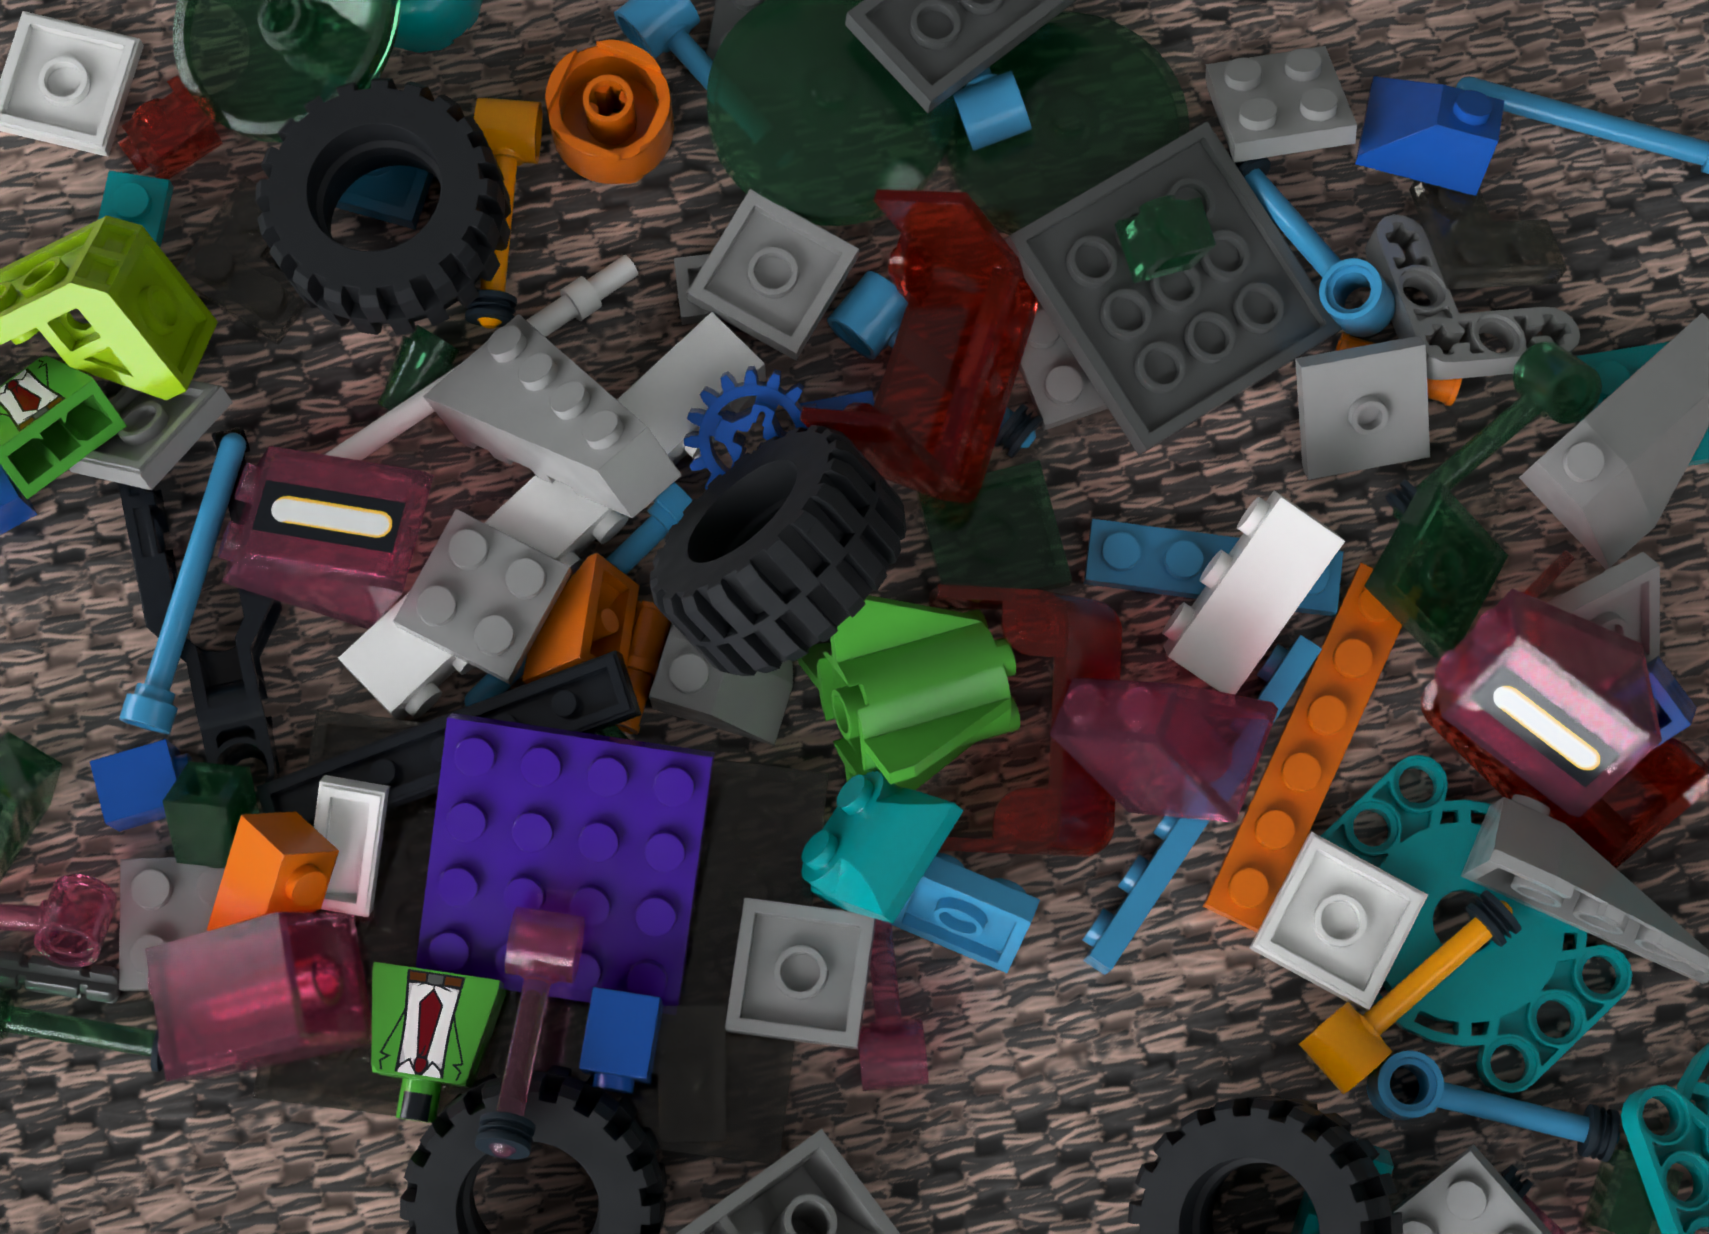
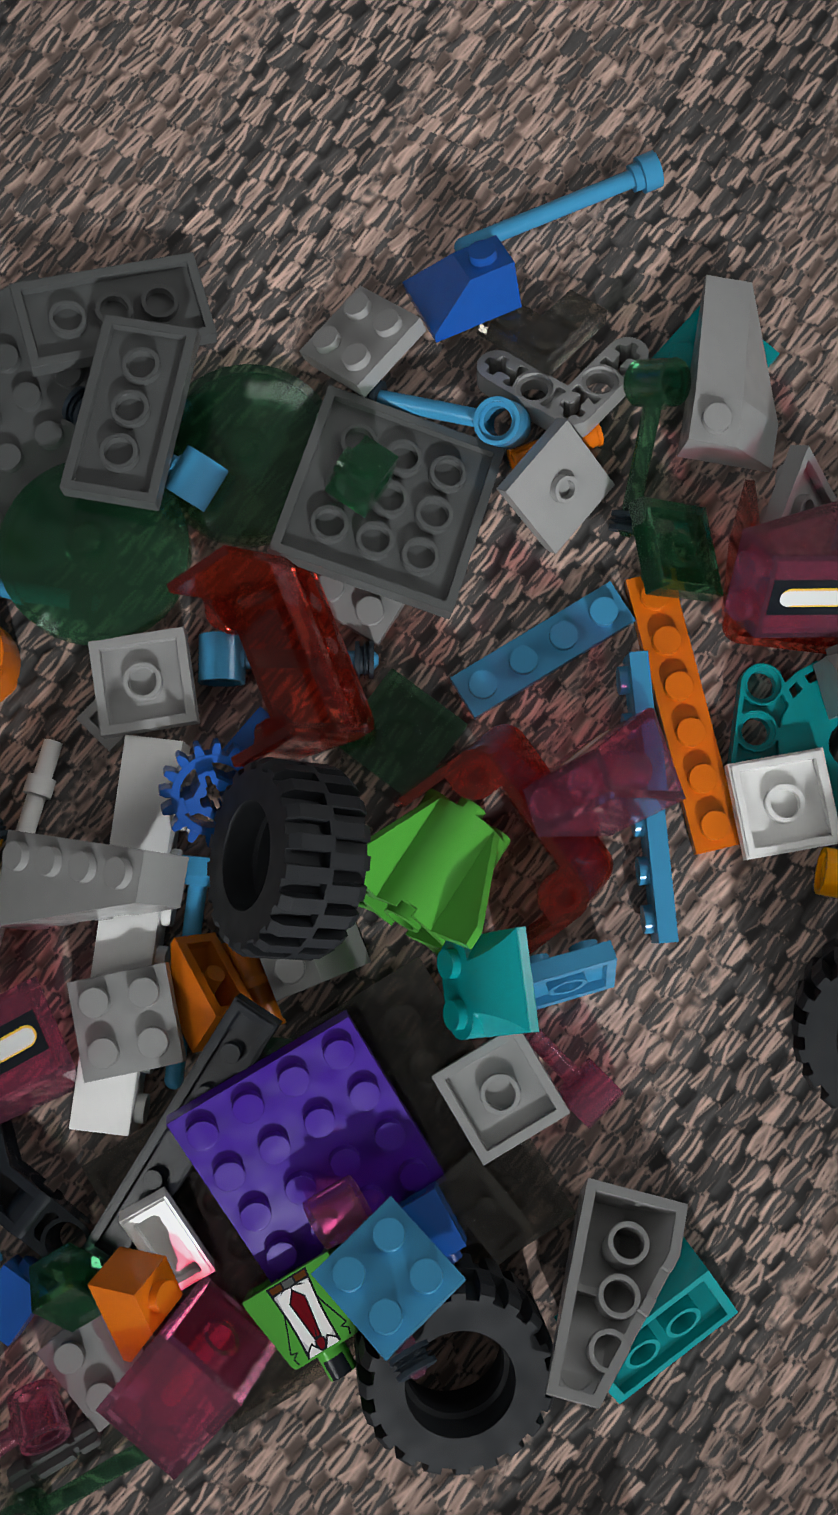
camera: 30 degrees left, 5 degrees up
white brick [1162,490,1345,700] -> none
none -> dark azure plate [311,1196,466,1361]

